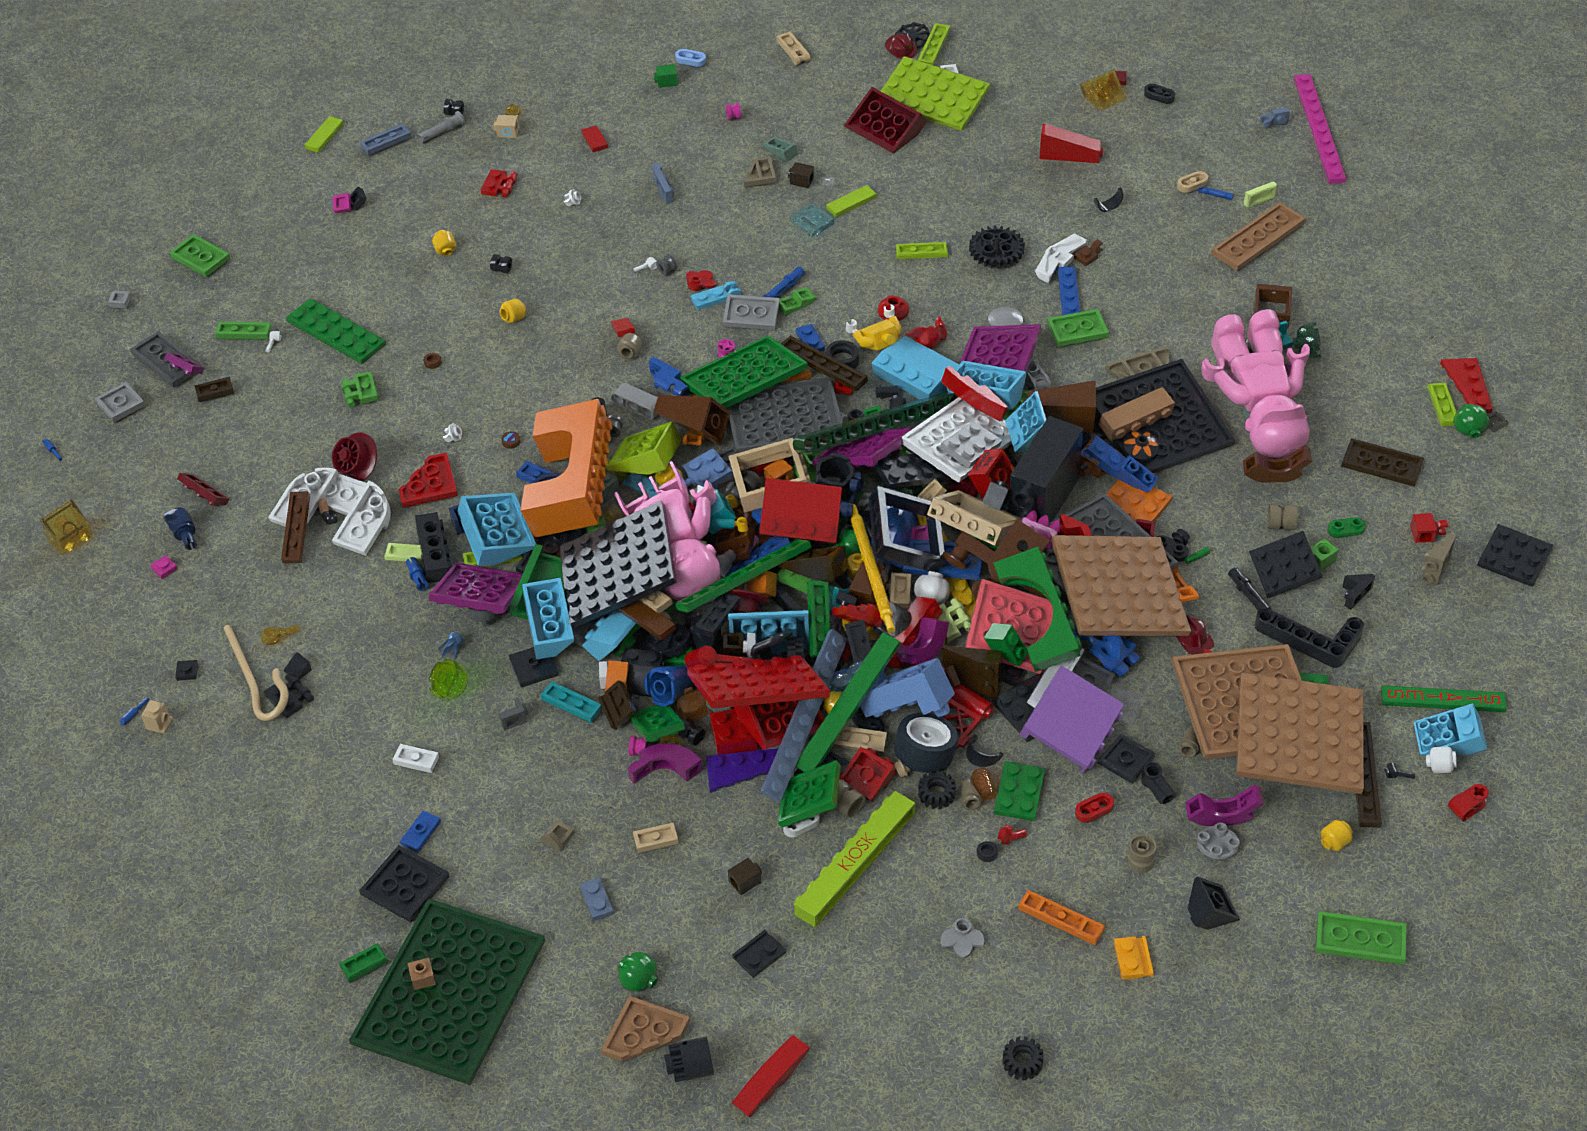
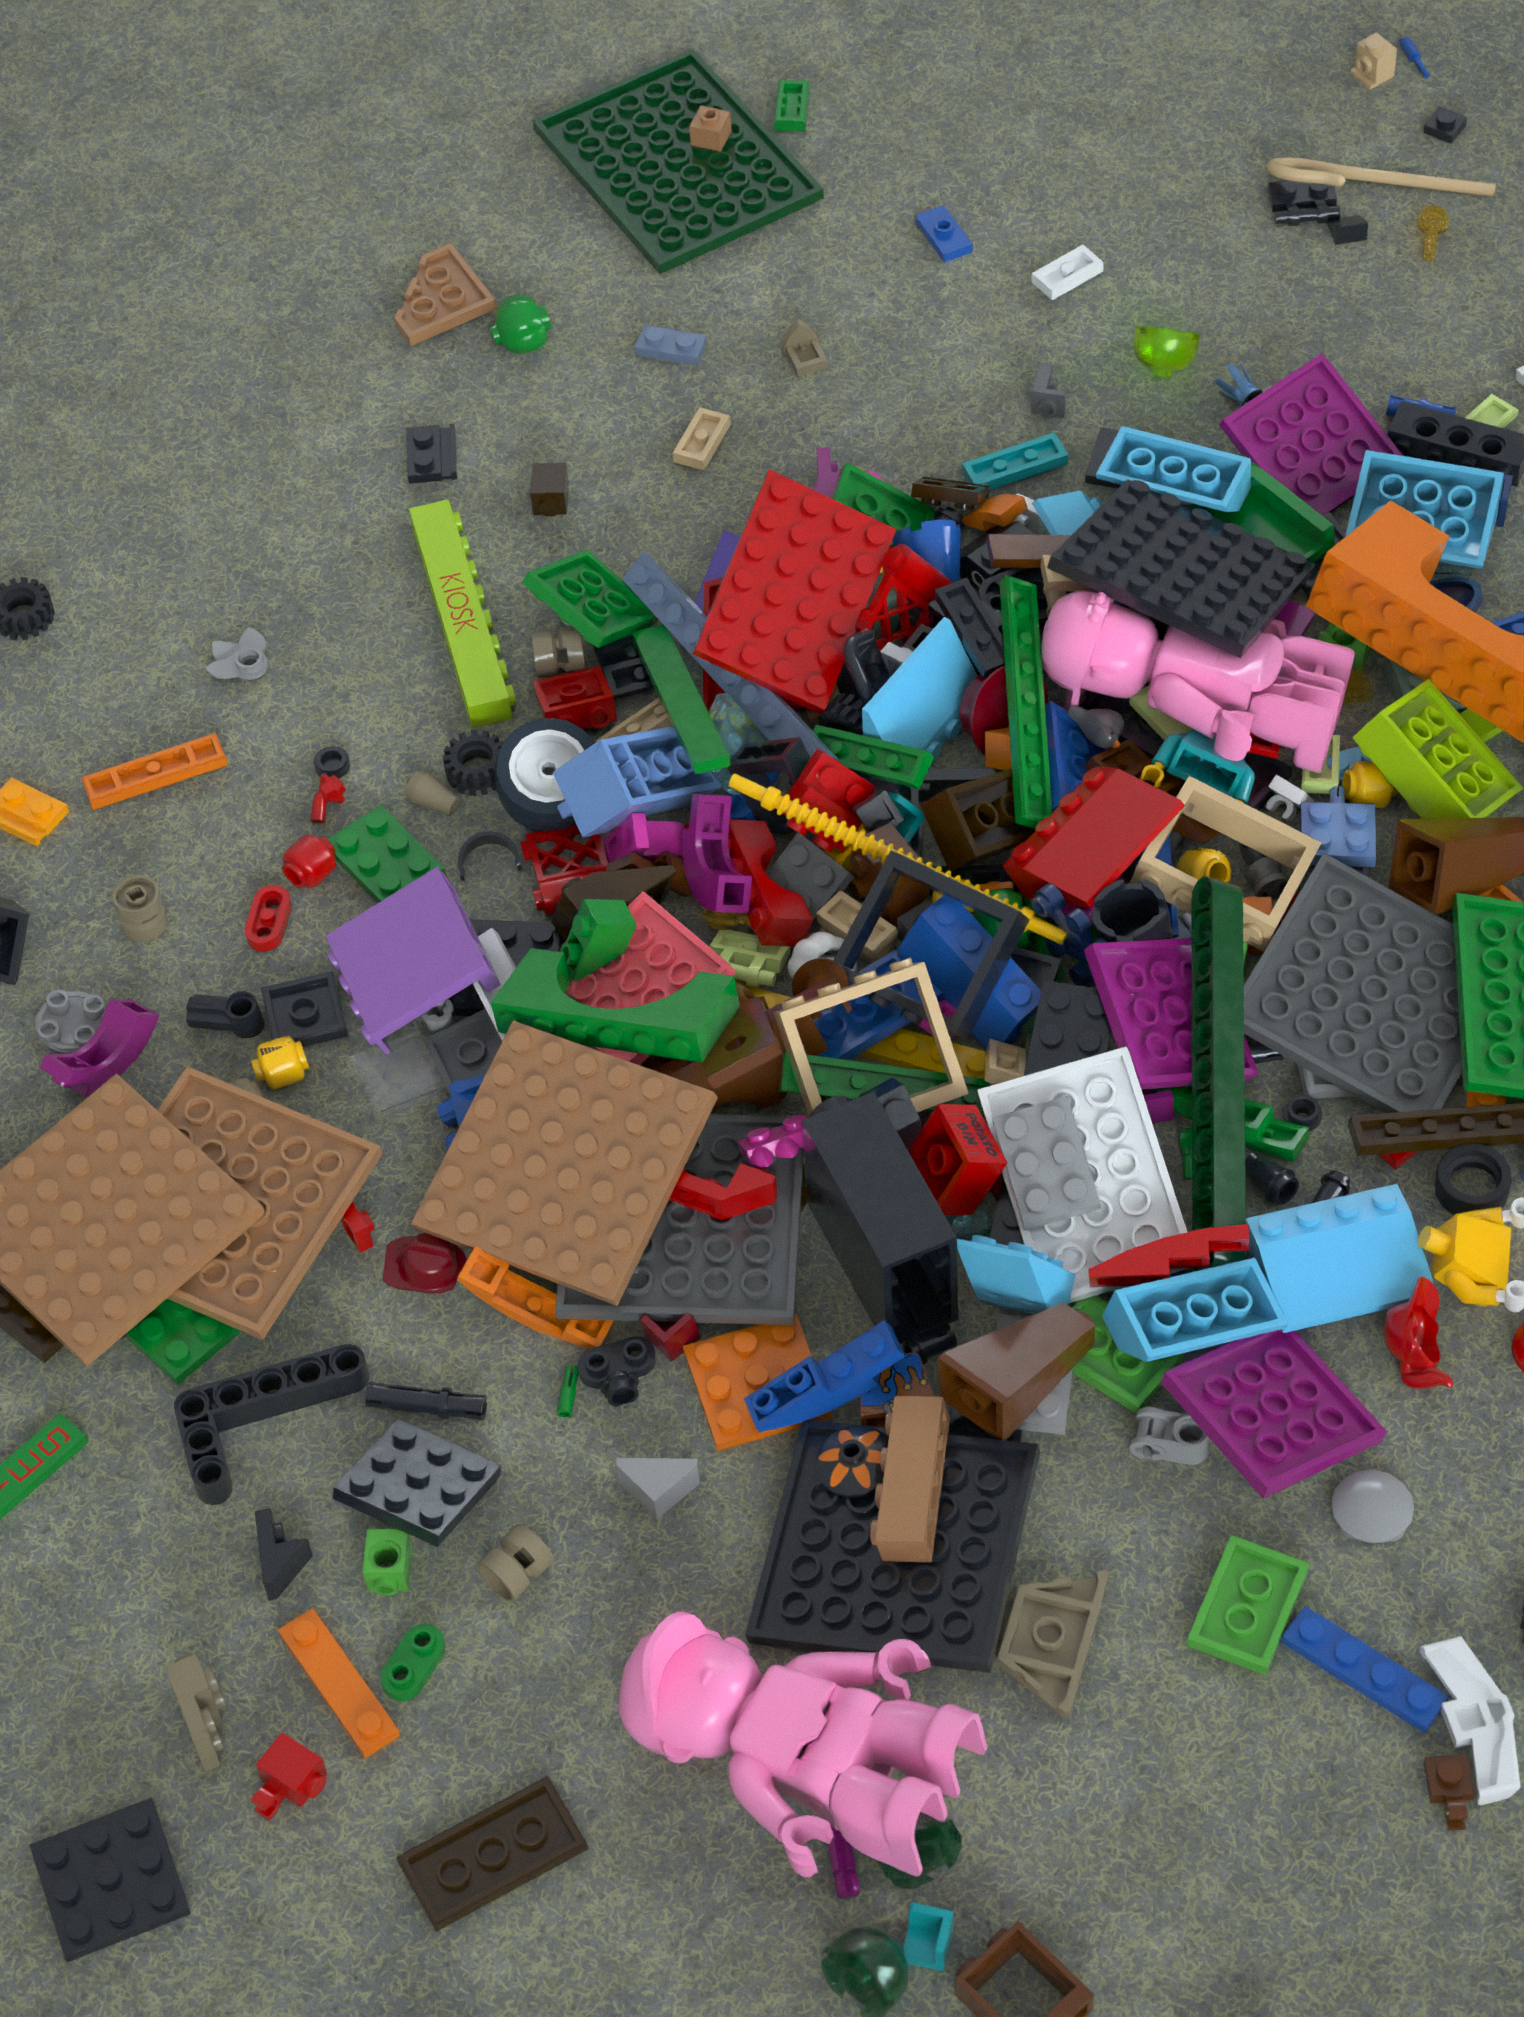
camera: 130 degrees right, 5 degrees up
black plate [359,845,450,923] -> none
black gear [664,1036,714,1082] -> none
red slope [732,1035,811,1117] -> none
clear orange piece [971,768,997,801] -> none
reddish brown arch [1243,445,1312,483] -> none
none -> yellow head [251,1036,309,1090]
none -> orange plate [278,1608,401,1759]
none -> red head [282,834,336,888]
none -> light grey slope [616,1457,700,1519]

